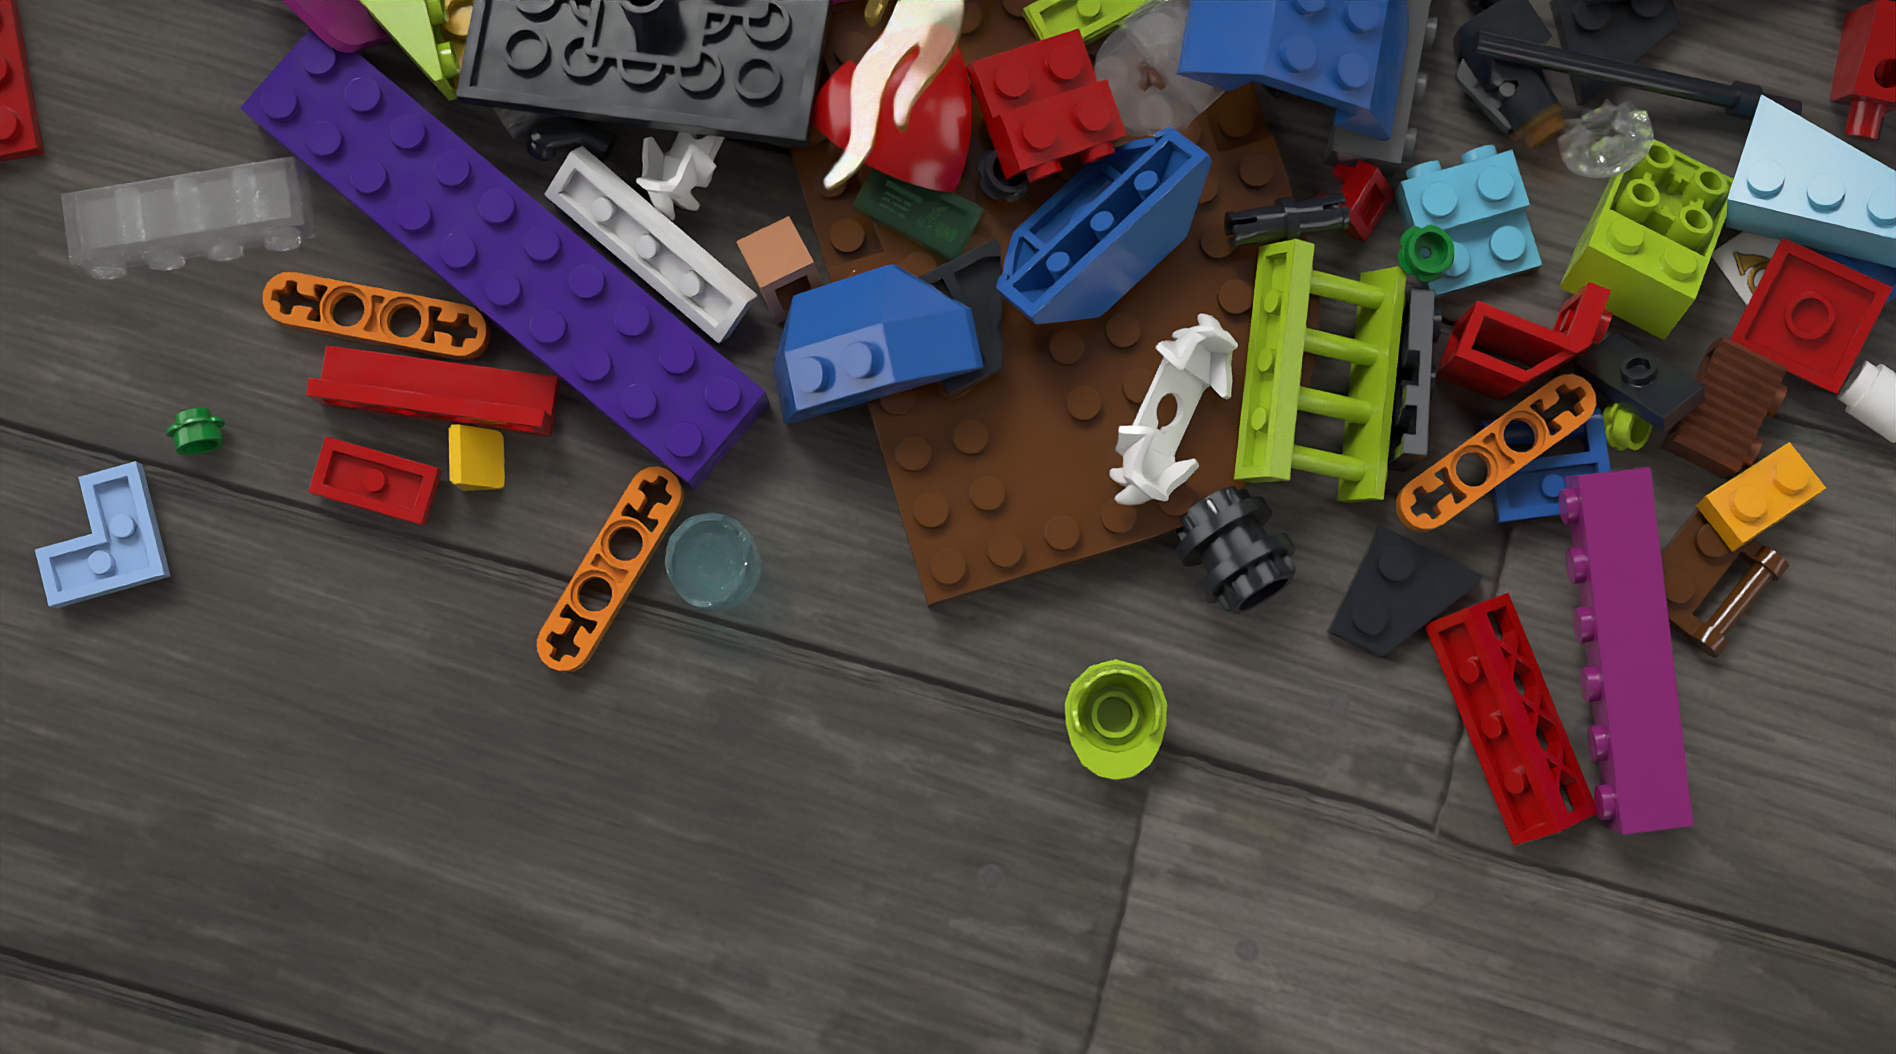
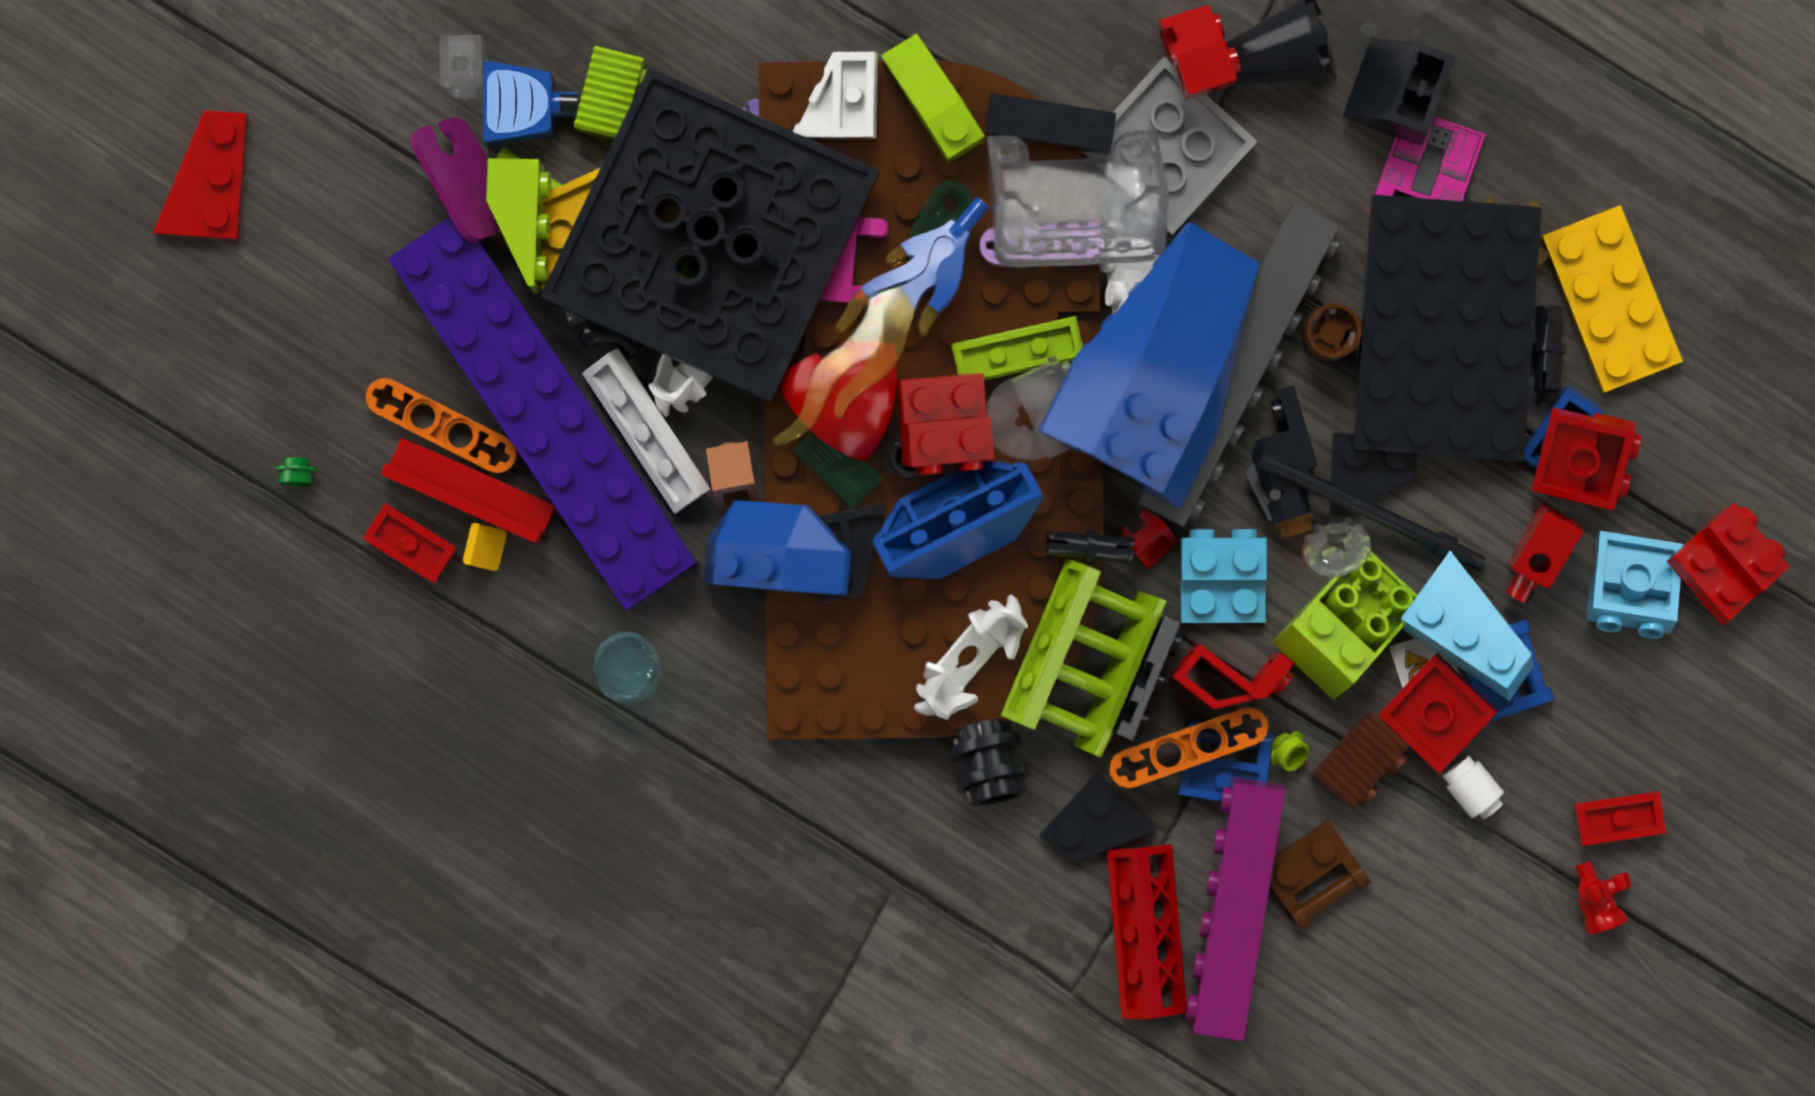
camera: 20 degrees right, 5 degrees up
light blue plate [35,461,171,608] -> none
clear brick [61,156,317,280] -> none
orange beam [537,466,684,673] -> none
lime piece [1064,659,1167,780] -> none
green plate [1397,224,1454,282] -> none
black plate [1574,332,1705,432] -> none
light orange plate [1696,442,1826,552] -> none

